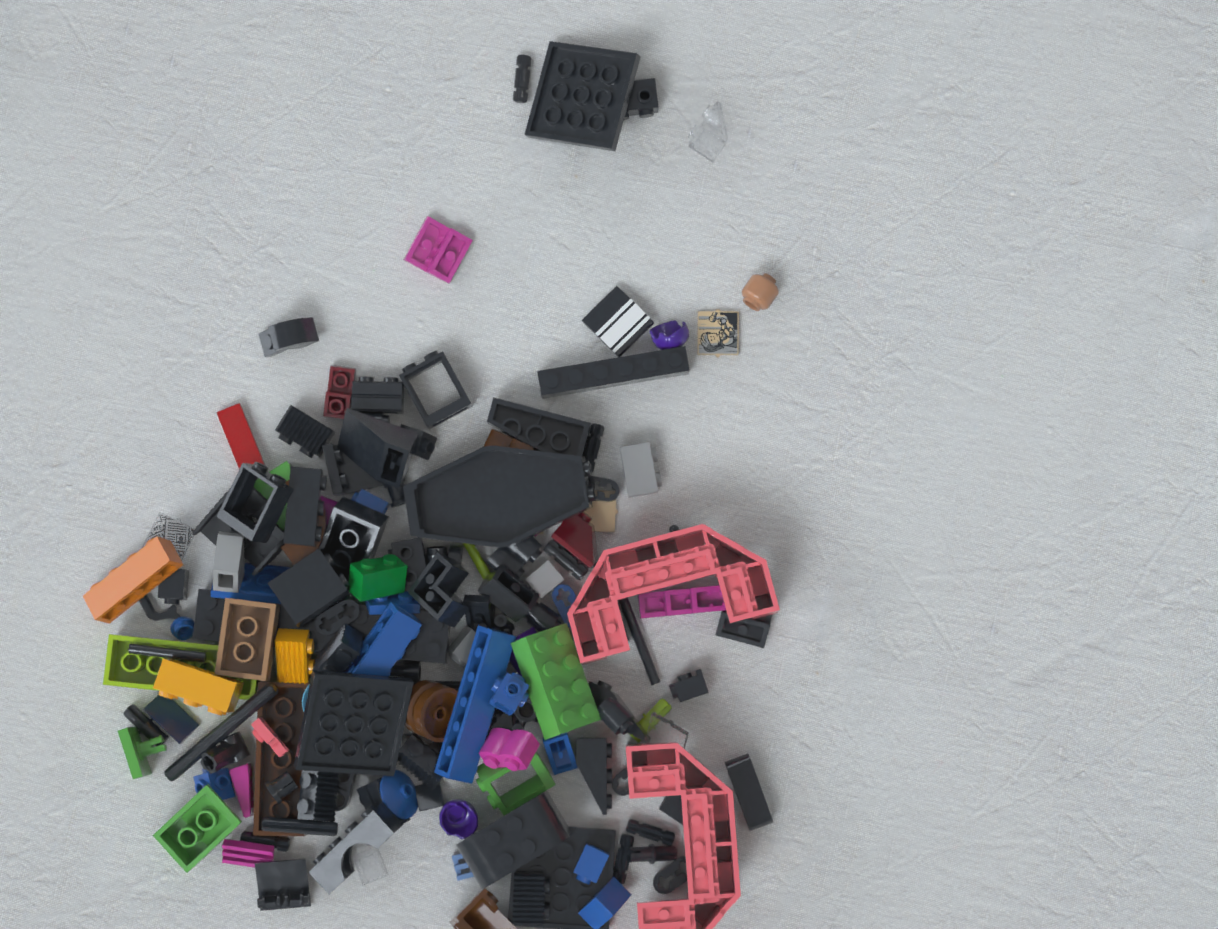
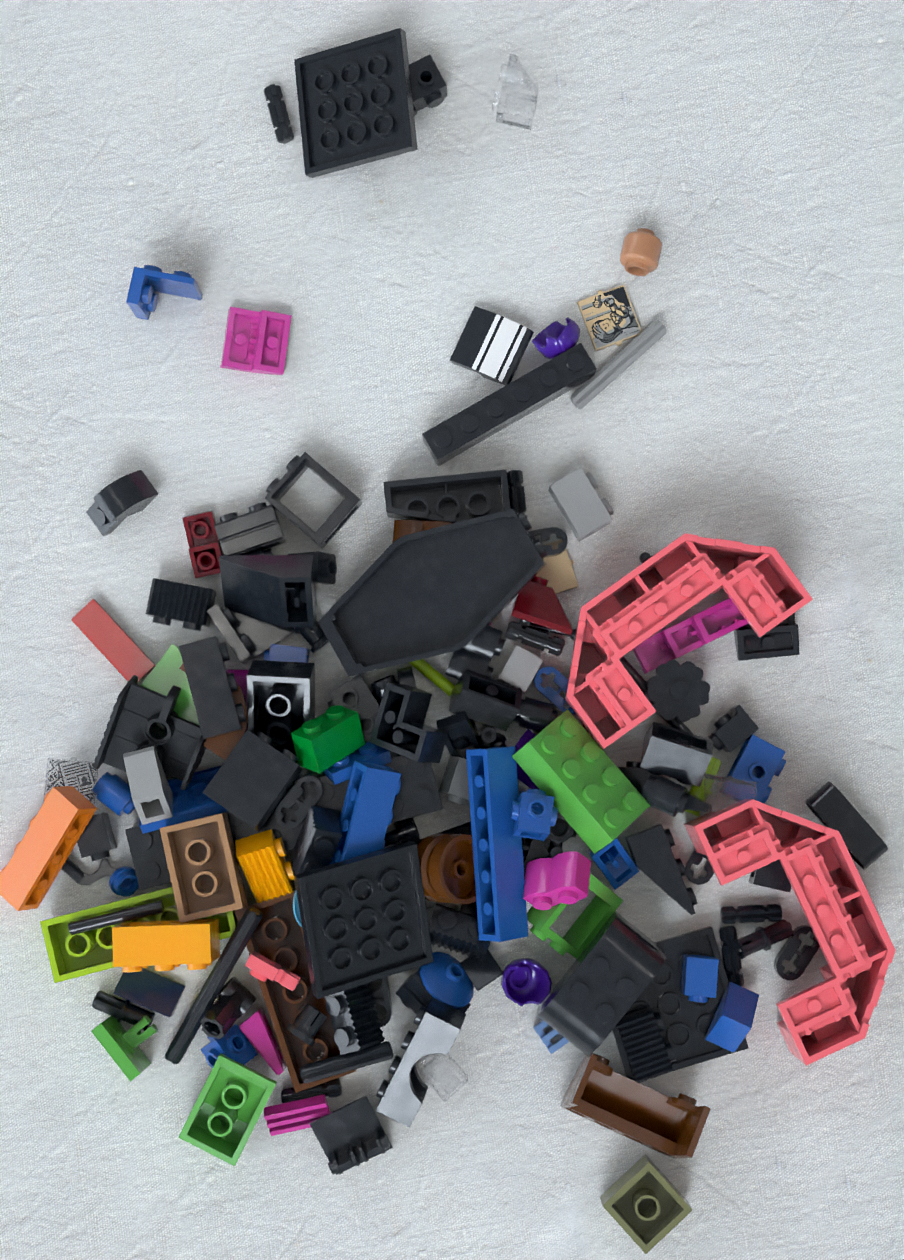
camera: 15 degrees left, 0 degrees up
black window [217,462,293,543] -> none
none -> blue brick [92,772,135,816]
none -> blue bracket [126,265,203,320]
none -> light grey axle [570,320,667,409]
none -> slope [640,721,713,787]
none -> black plant [646,659,710,722]
none -> blue brick [720,734,786,804]

